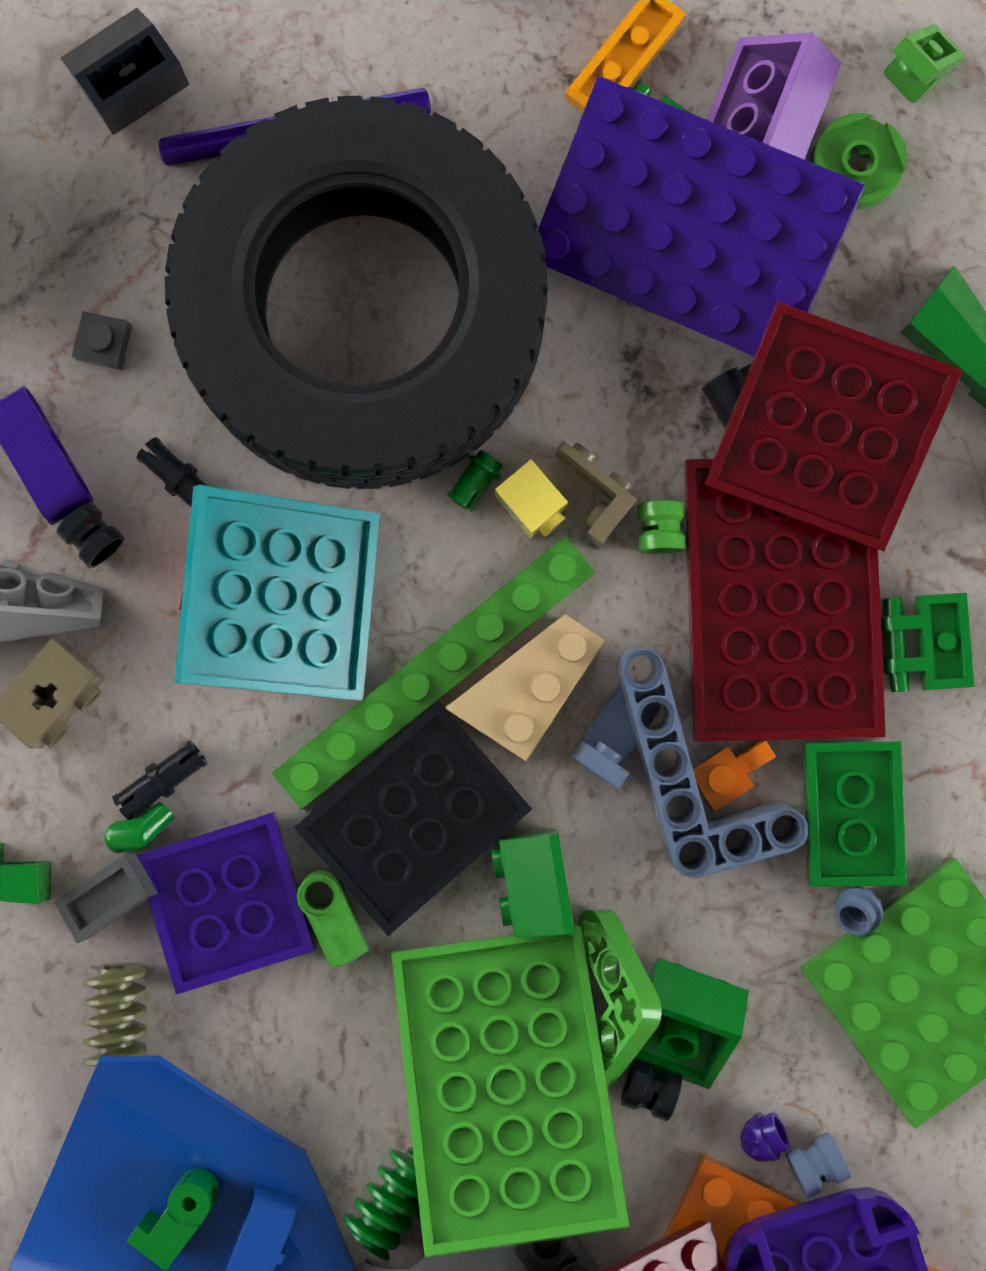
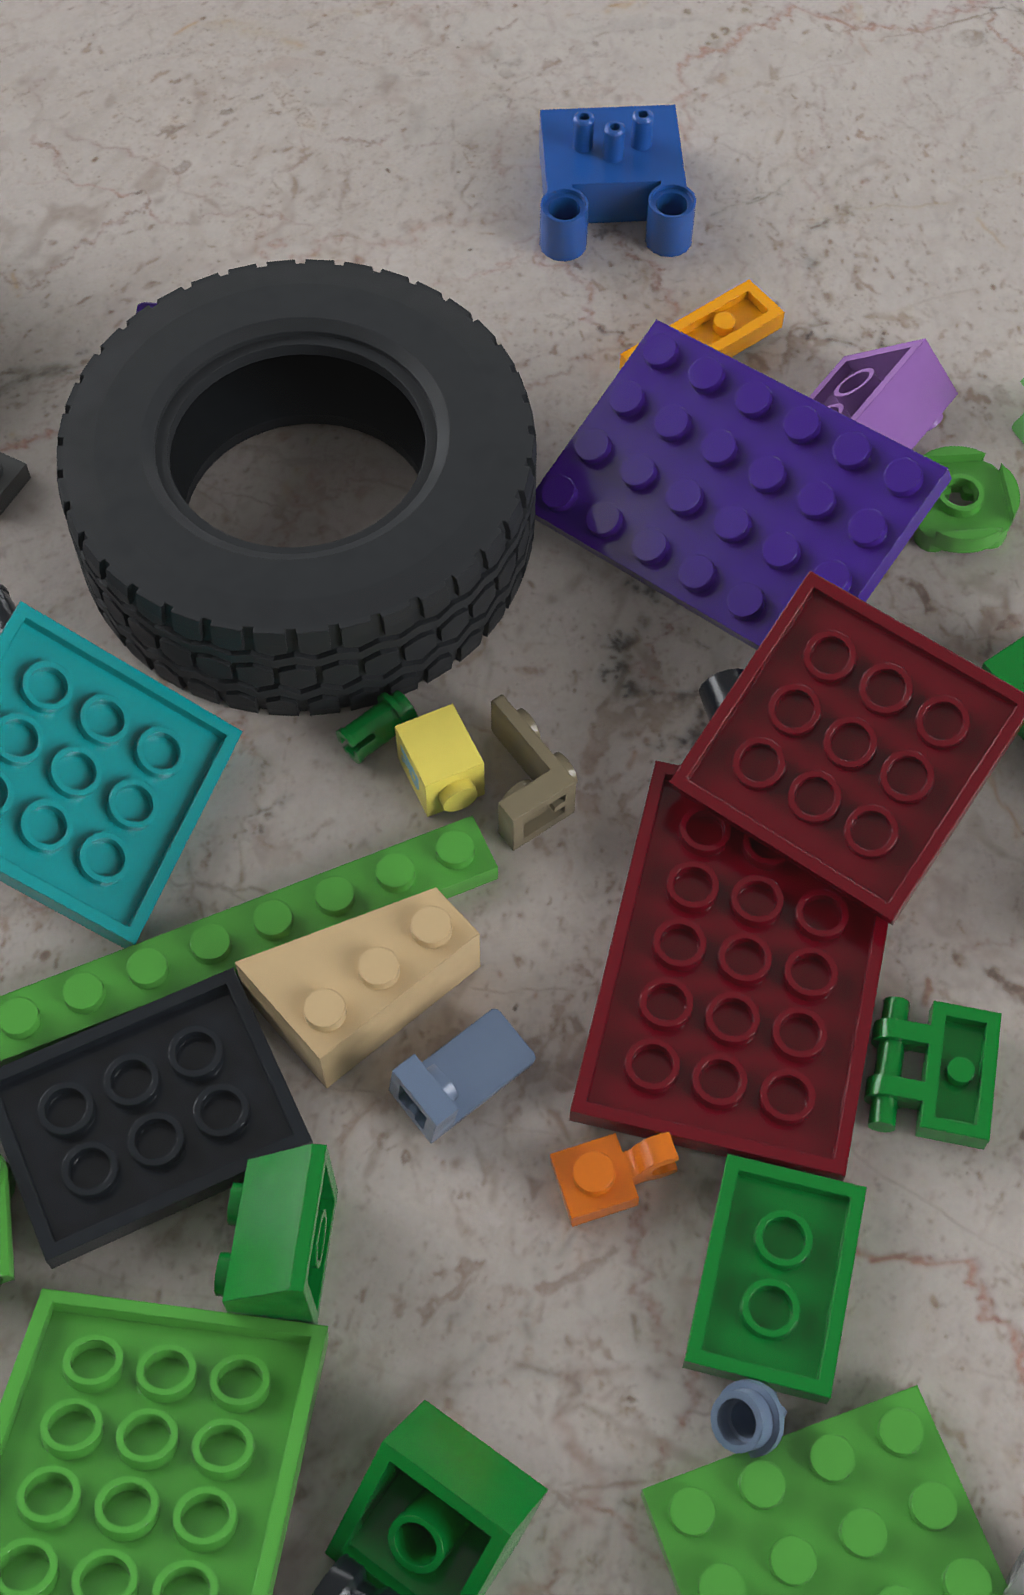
camera: 20 degrees right, 25 degrees down
black slope [60,8,189,135] -> none
bright green beam [577,909,662,1090] -> none
sand blue beam [616,646,808,878] -> none
bright green wheel [637,500,686,554] -> none

